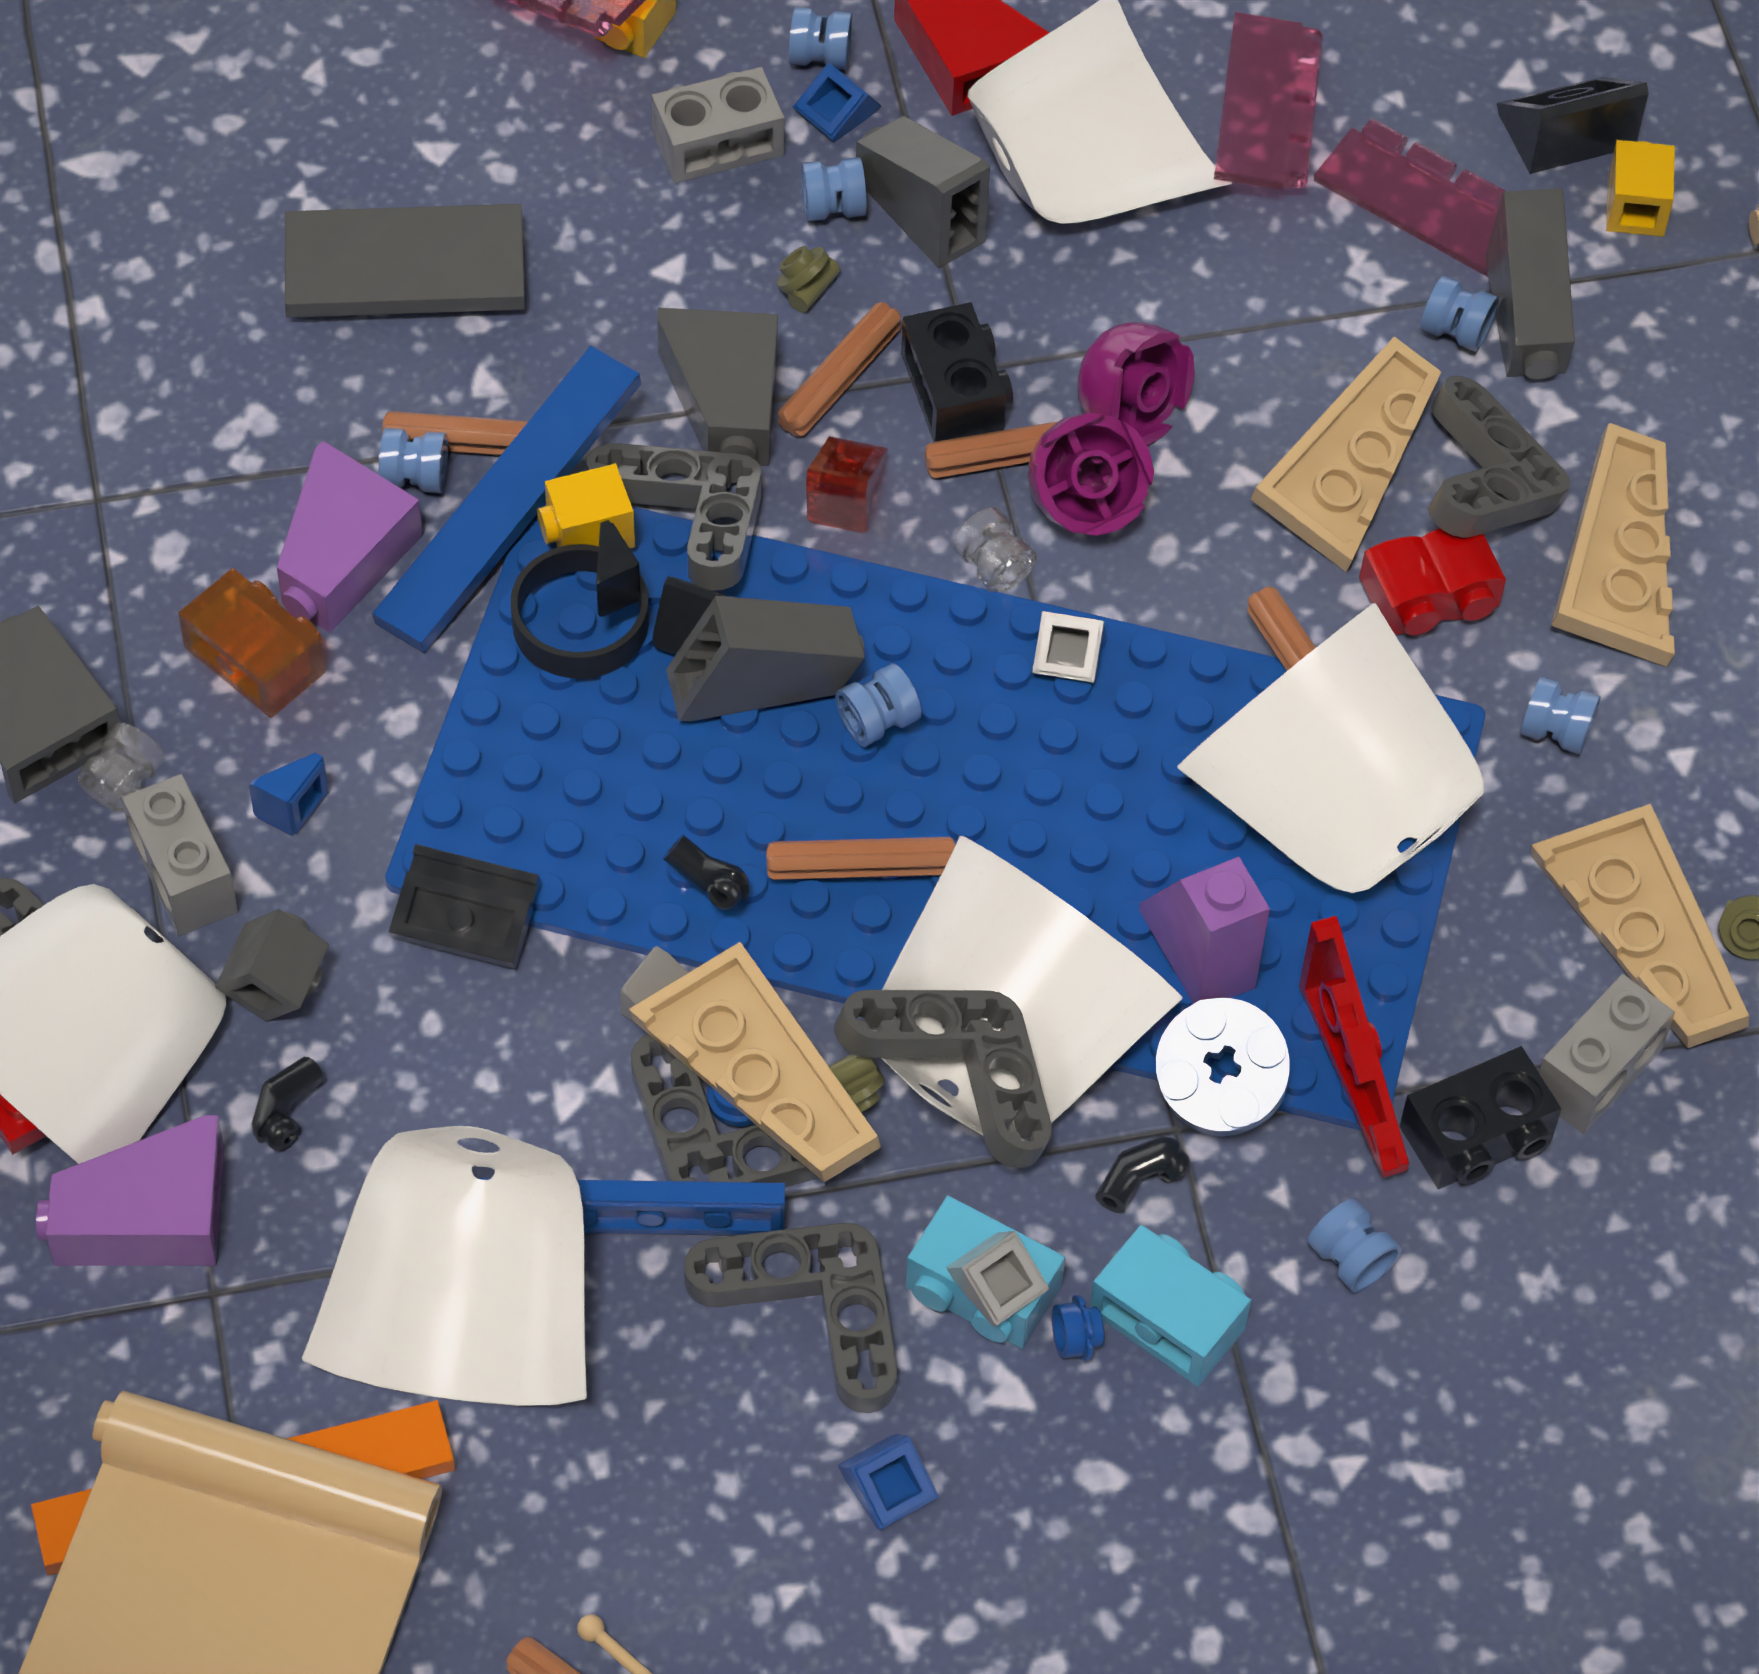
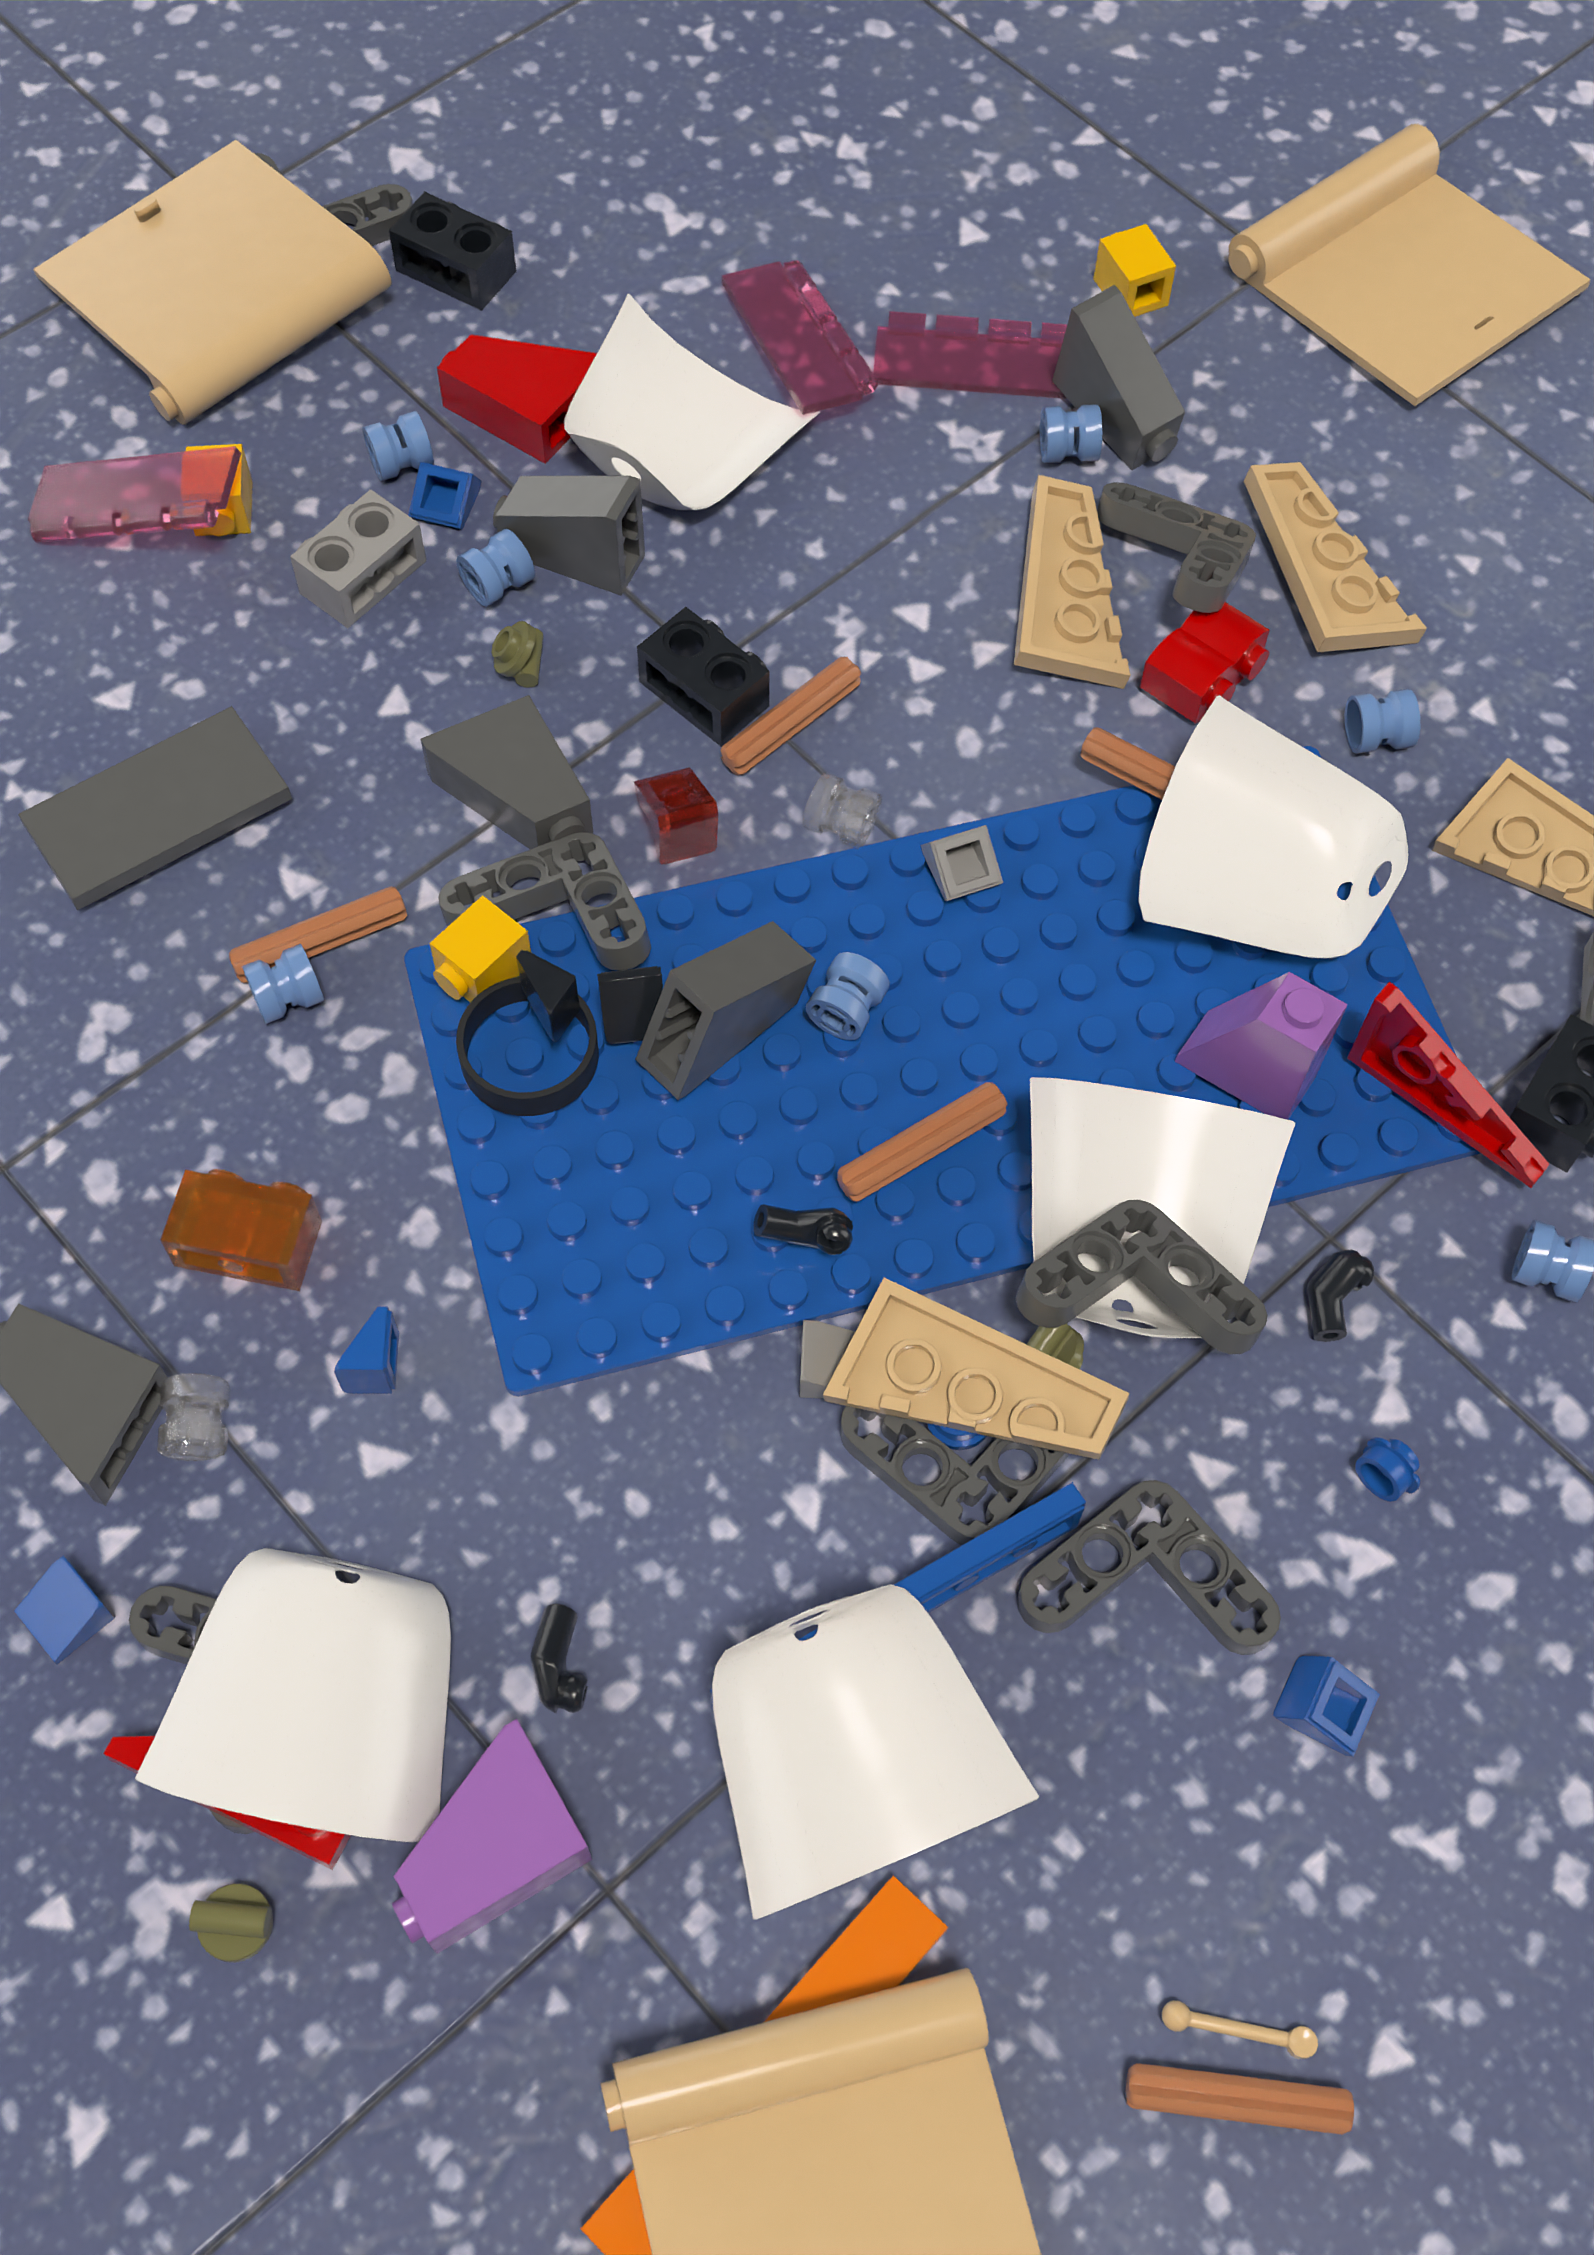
camera: 30 degrees left, 5 degrees up
light grey brick [122,774,238,936] -> none
dark grey brick [215,909,329,1022] -> none
medium lavender slope [277,441,423,633] -> none
blue tile [372,345,641,653] -> none
black plate [389,844,542,969] -> none
nougat axle [778,302,901,437] -> none
medium azure brick [906,1195,1065,1350] -> none
light grey slope [946,1231,1050,1326] -> none
magenta cylinder [1027,412,1154,536] -> none
magenta cylinder [1077,322,1195,445] -> none
medium azure brick [1090,1224,1251,1387] -> none
brick [1156,998,1289,1137] -> none
black slope [1497,77,1649,174] -> none

